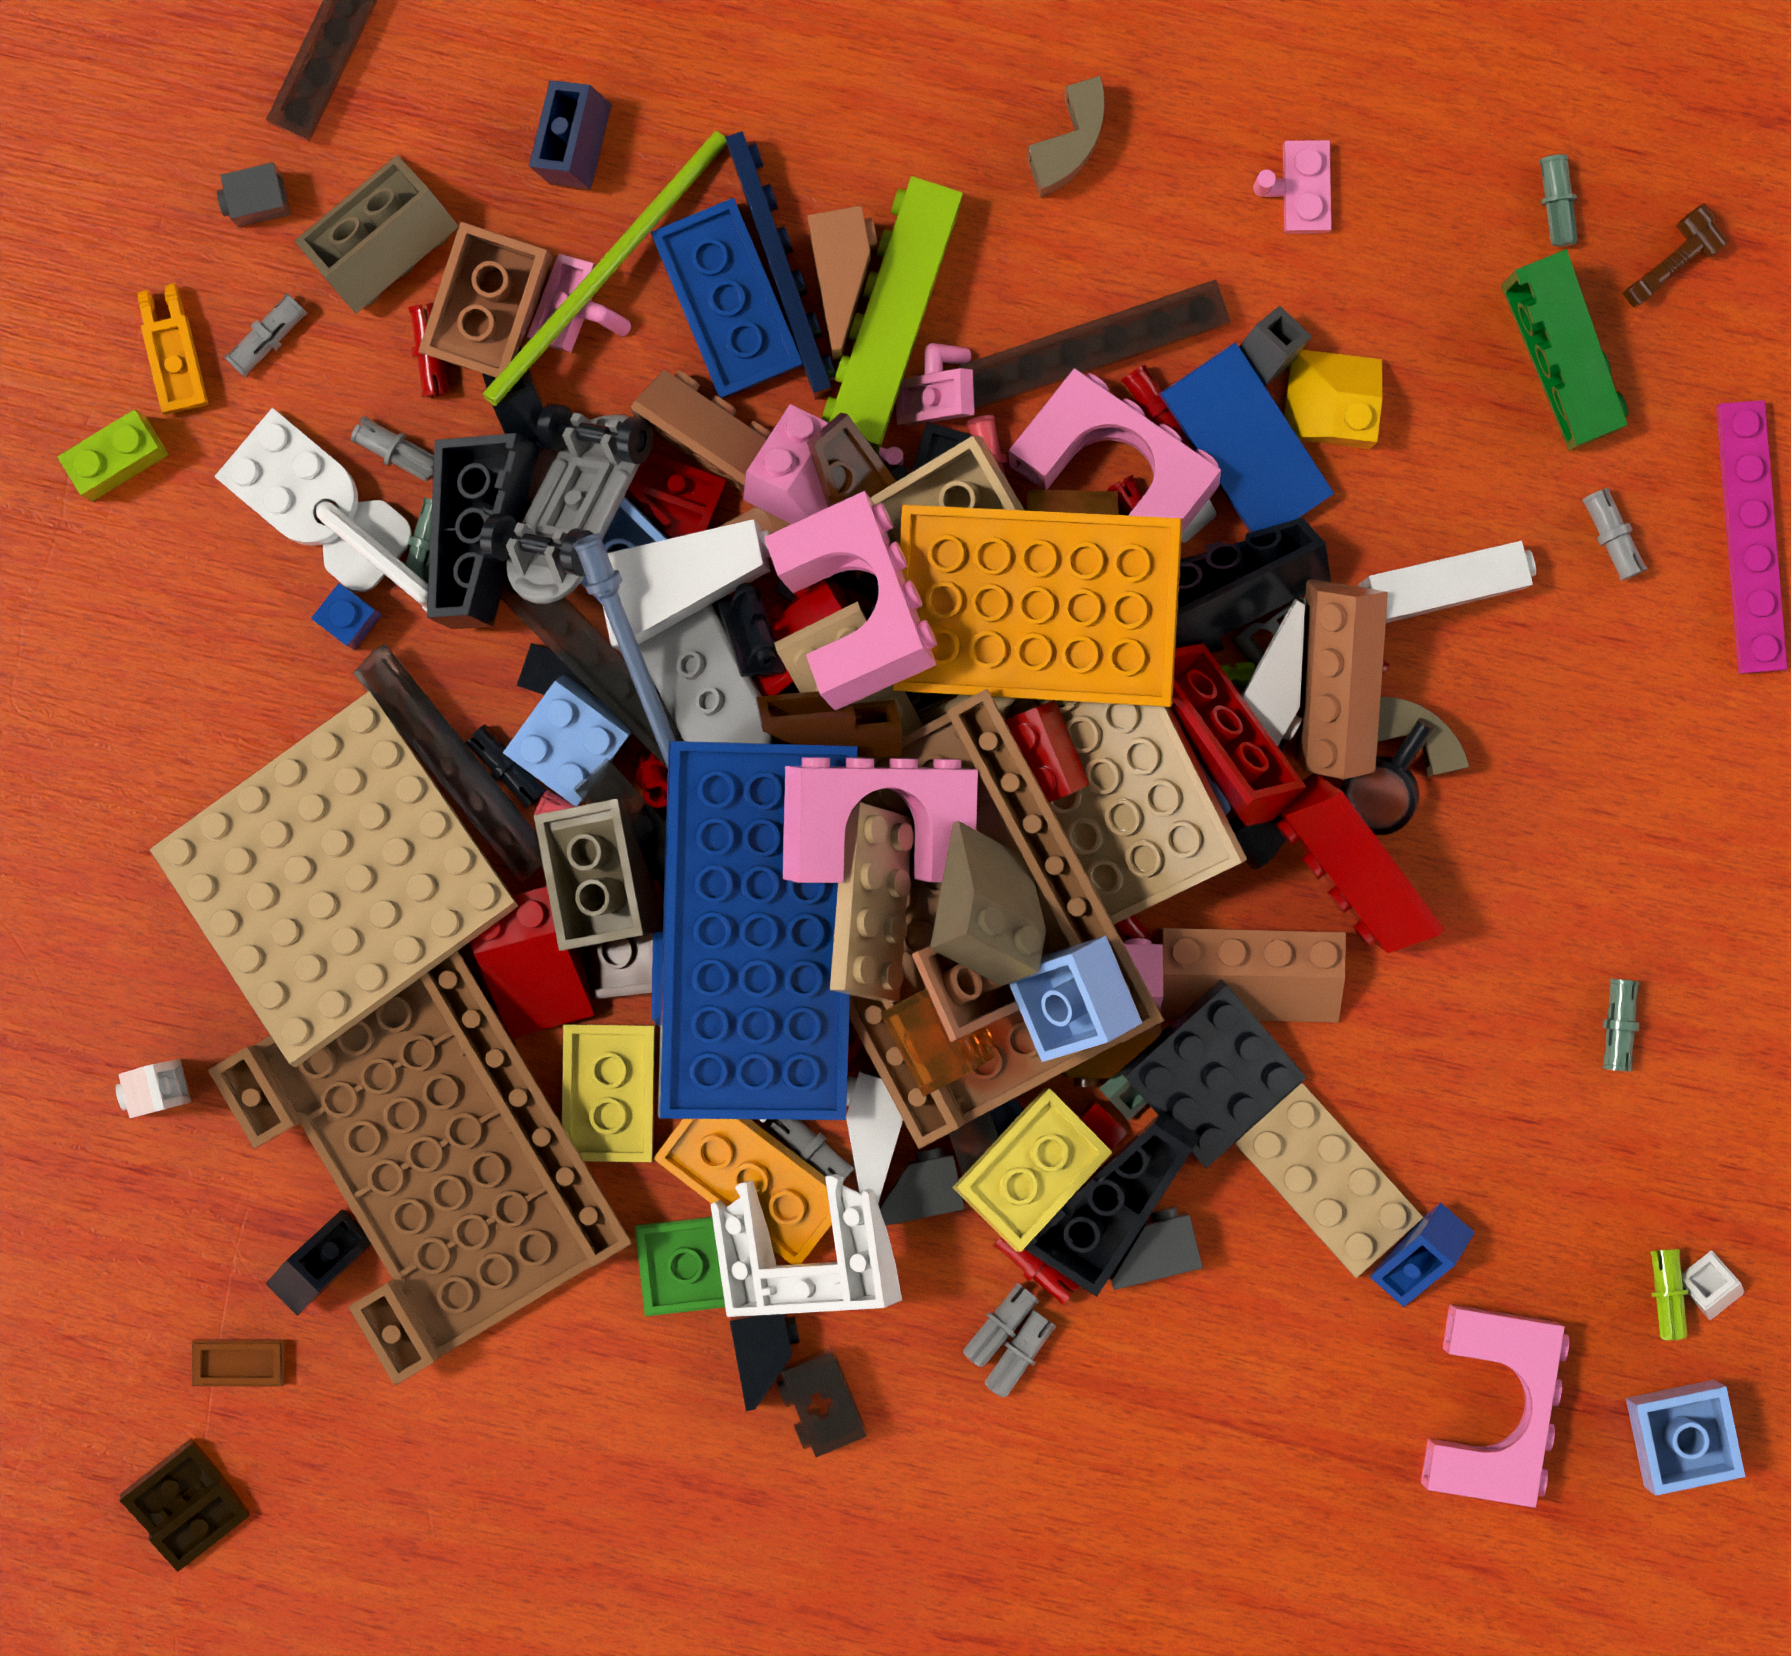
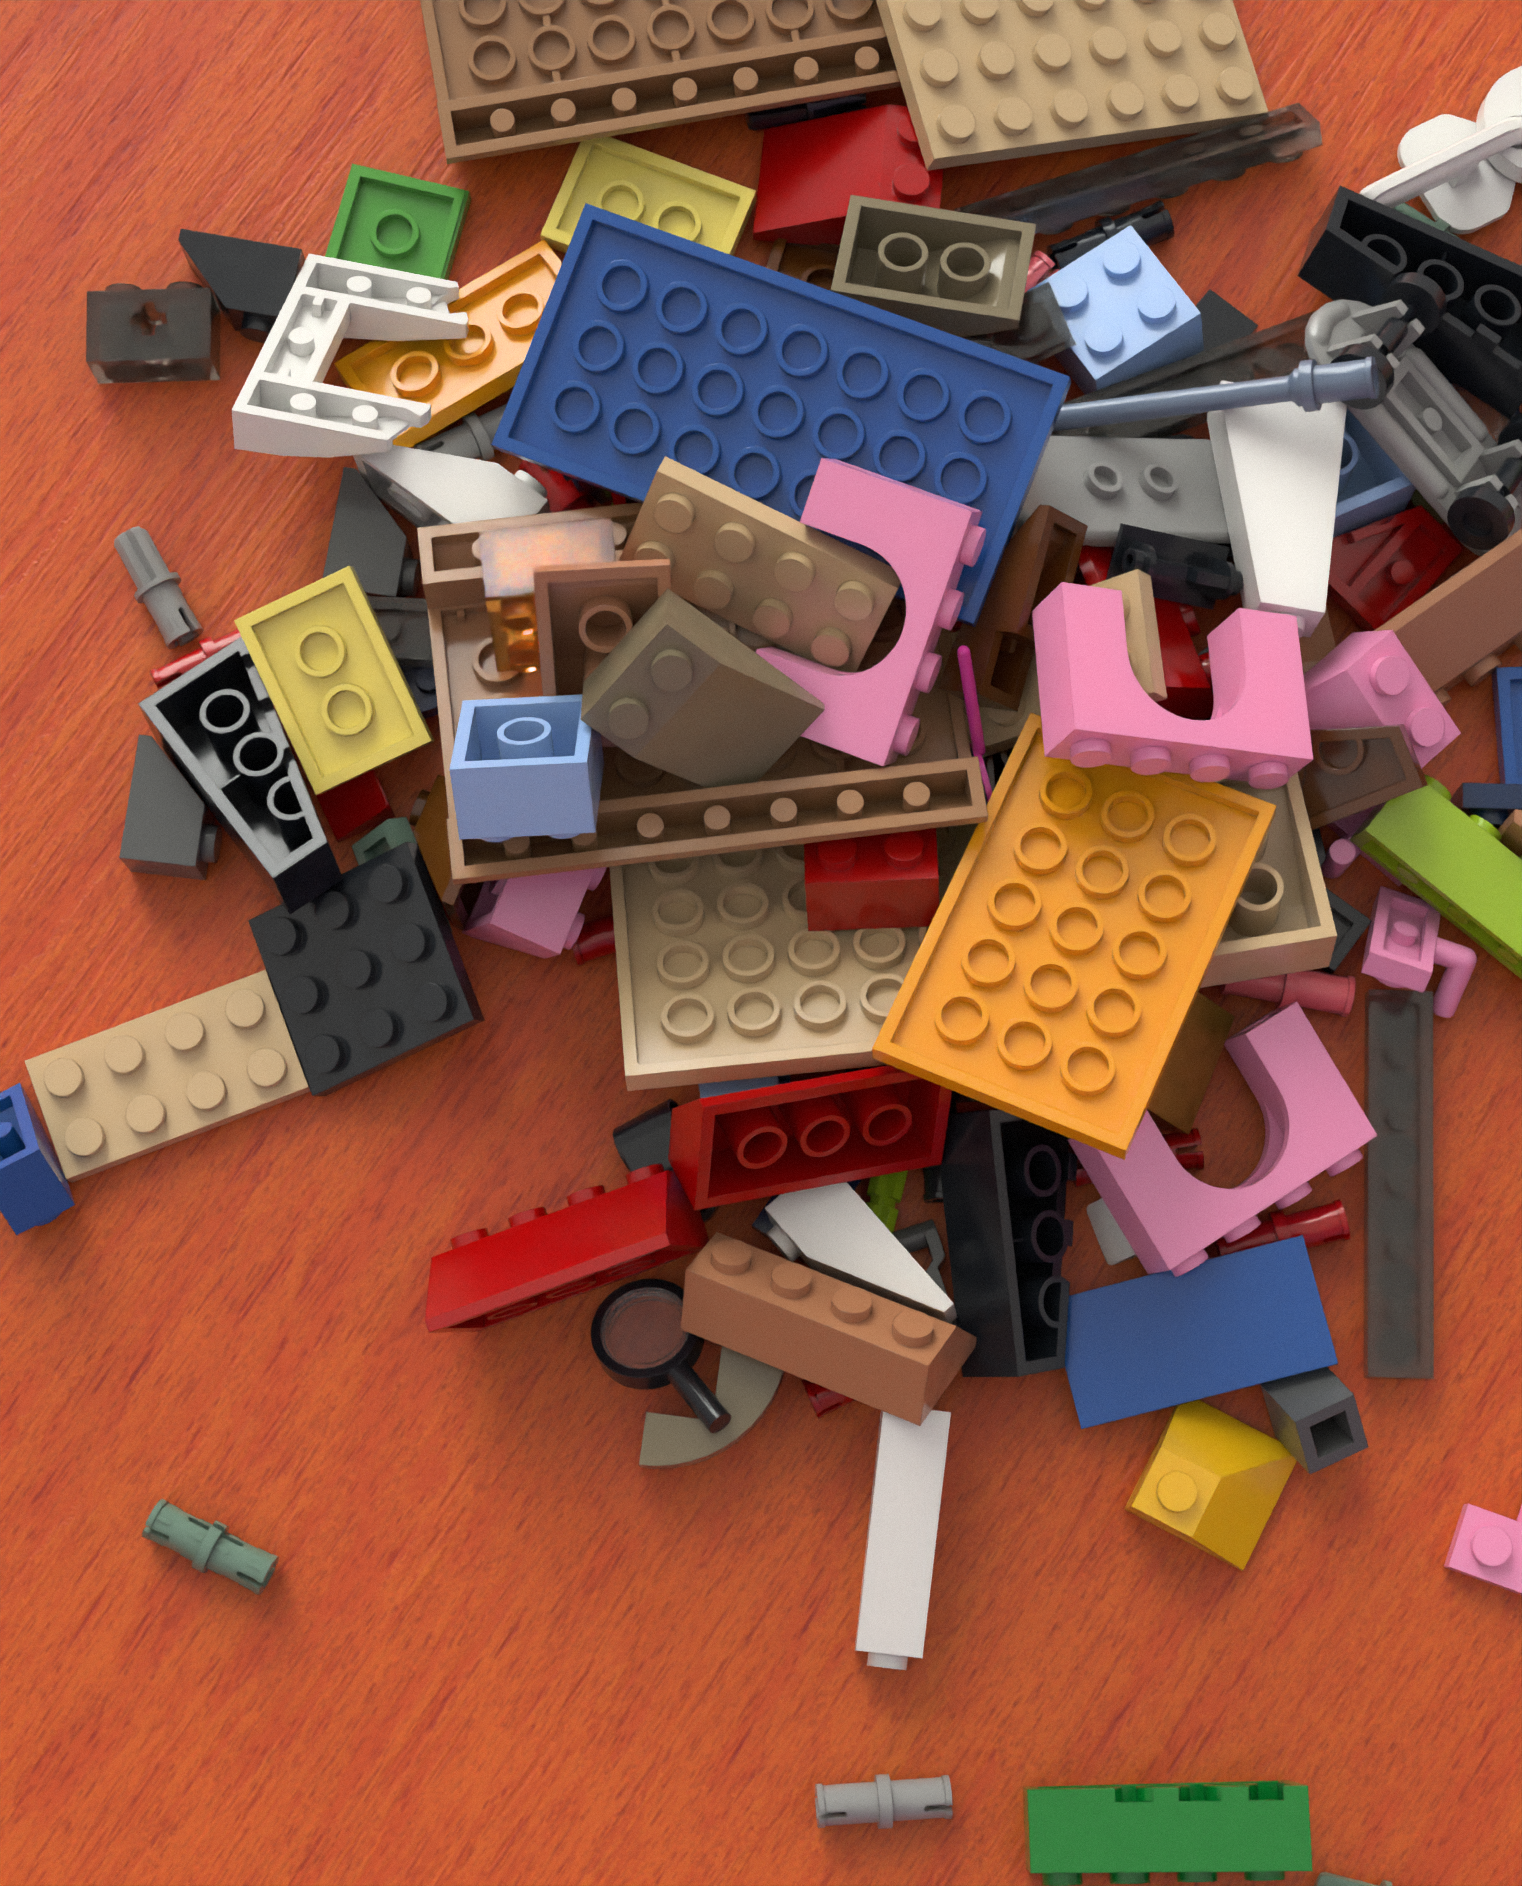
camera: 110 degrees right, 10 degrees down
blue brick [311,583,382,650] -> none
light grey axle [985,1310,1057,1397] -> none
nougat slope [1159,928,1346,1023] -> none
none -> dark pink piece [957,645,992,805]

